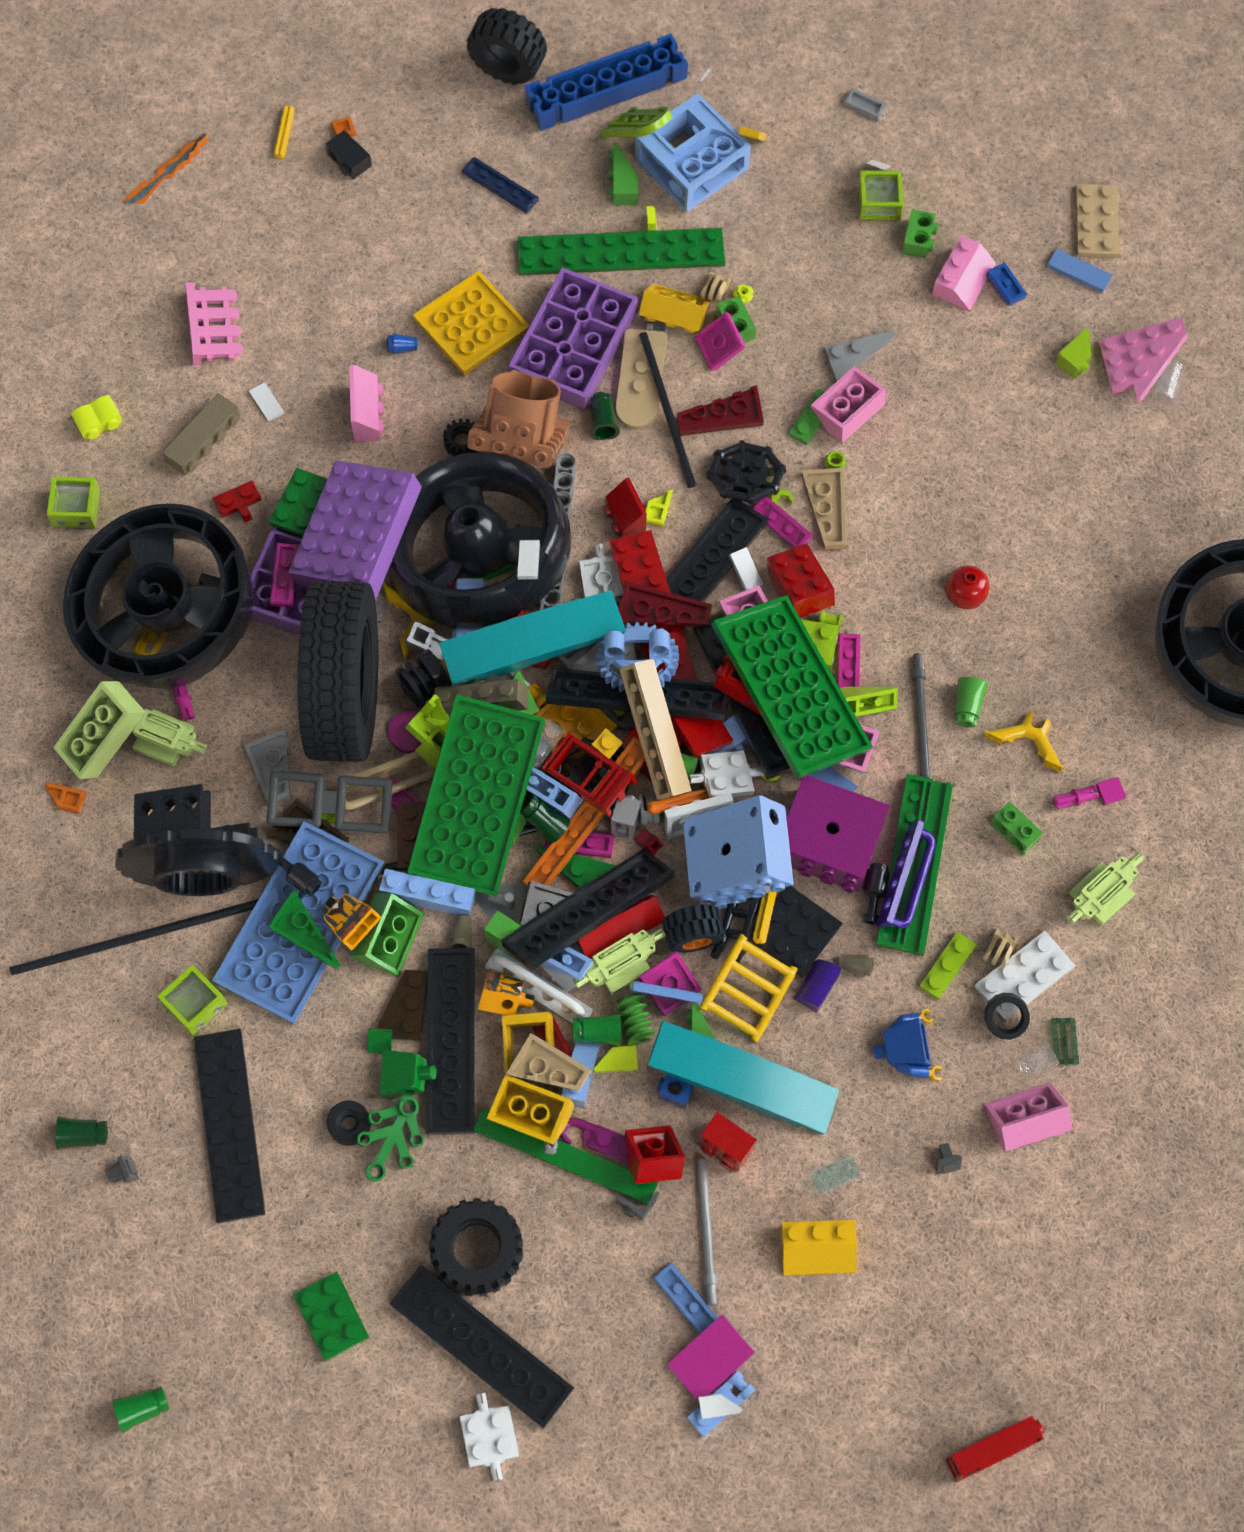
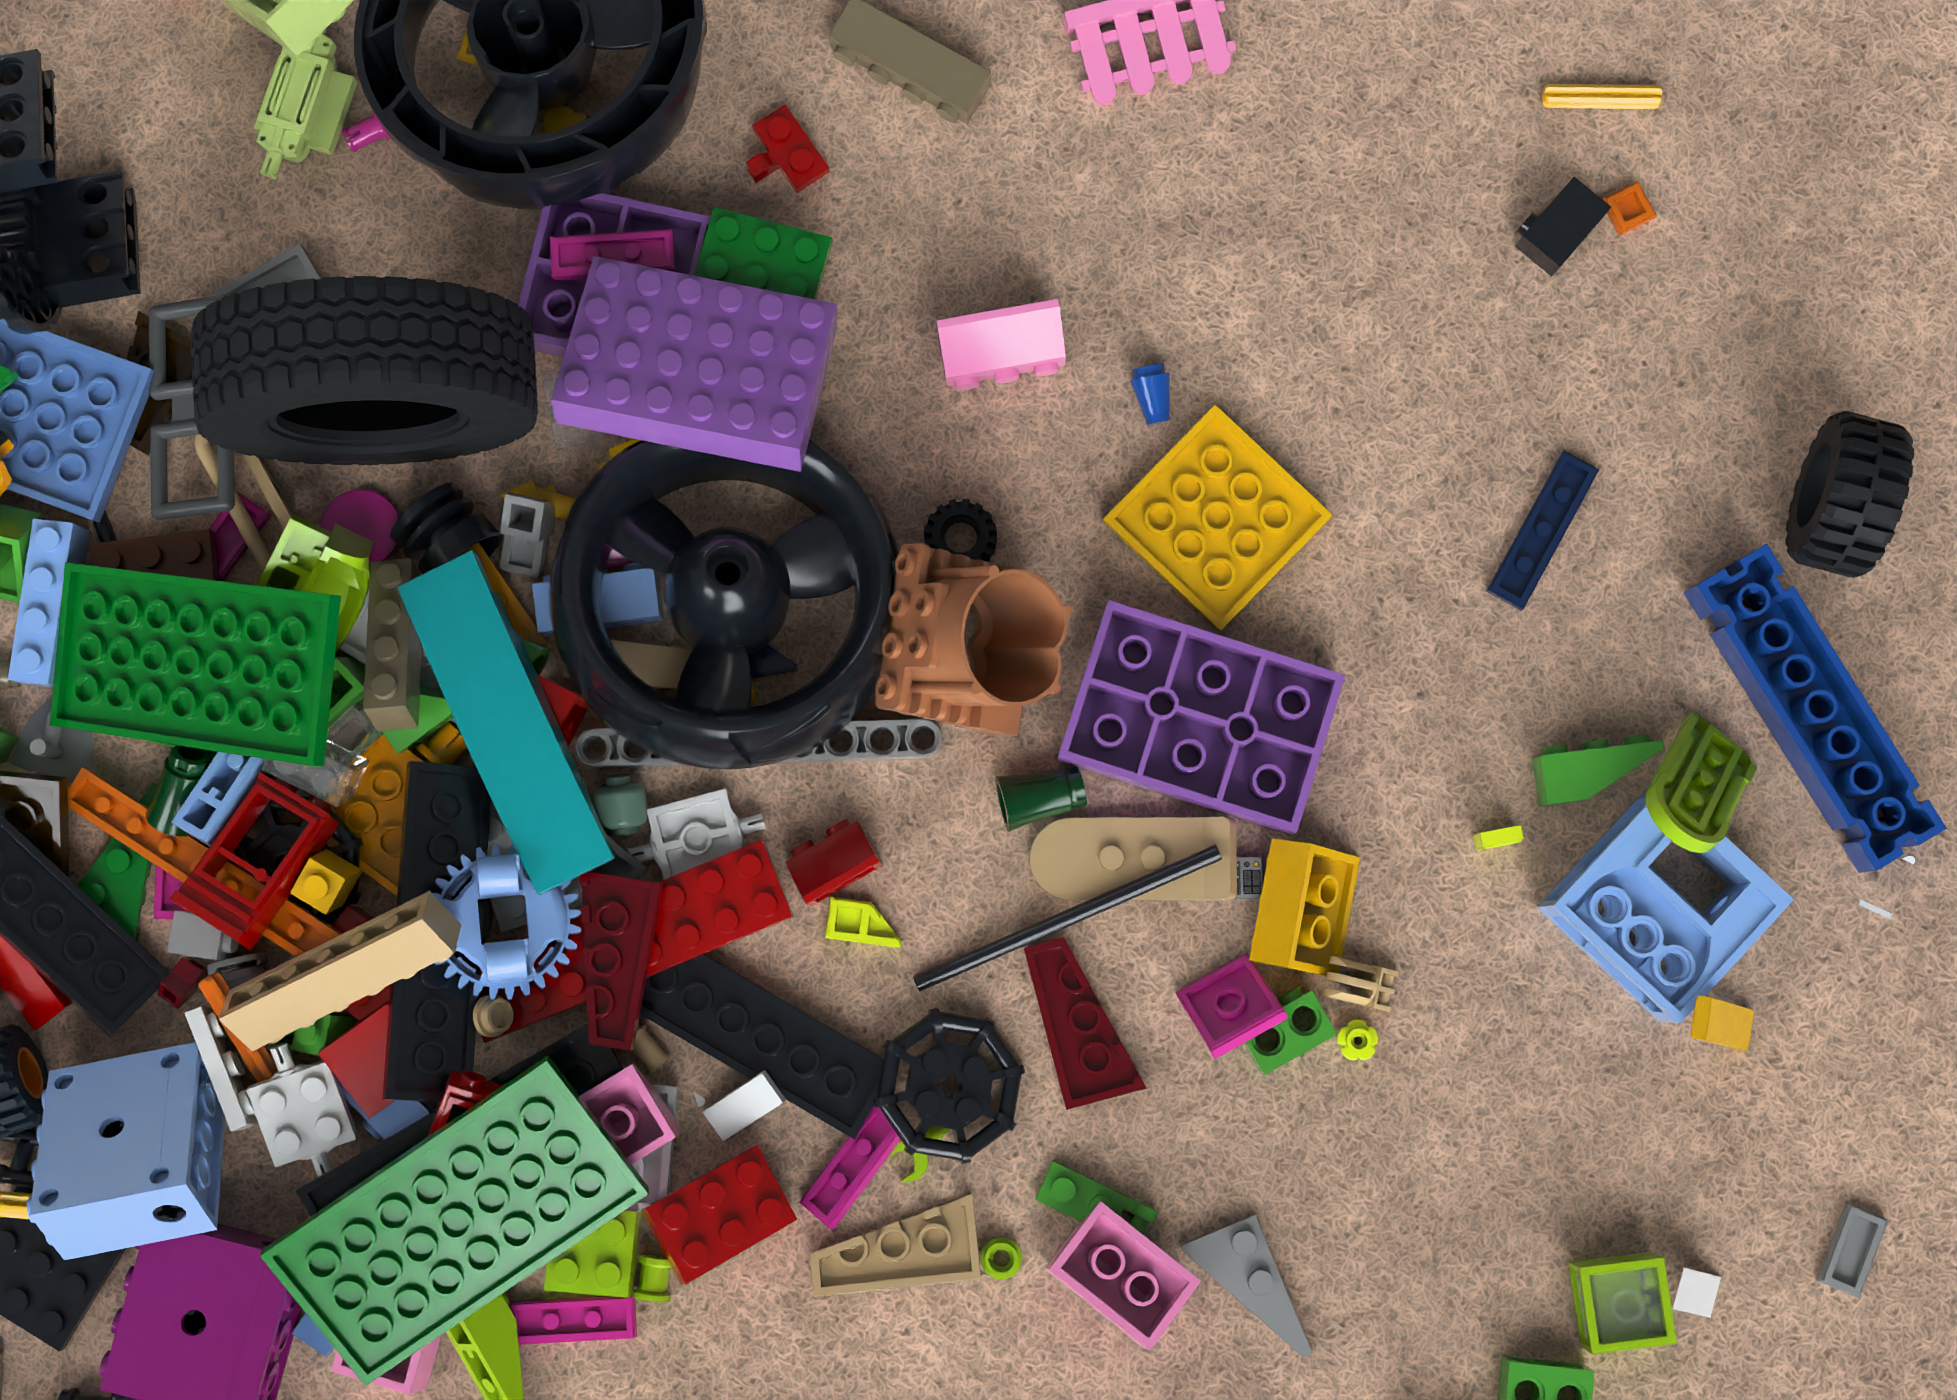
camera: 90 degrees right, 15 degrees up
white piece [249,382,284,422] -> none
black piece [274,847,322,896] -> none
green plate [517,228,725,275] -> none
white piece [517,540,540,579] -> none
none -> tan plate [473,995,513,1037]

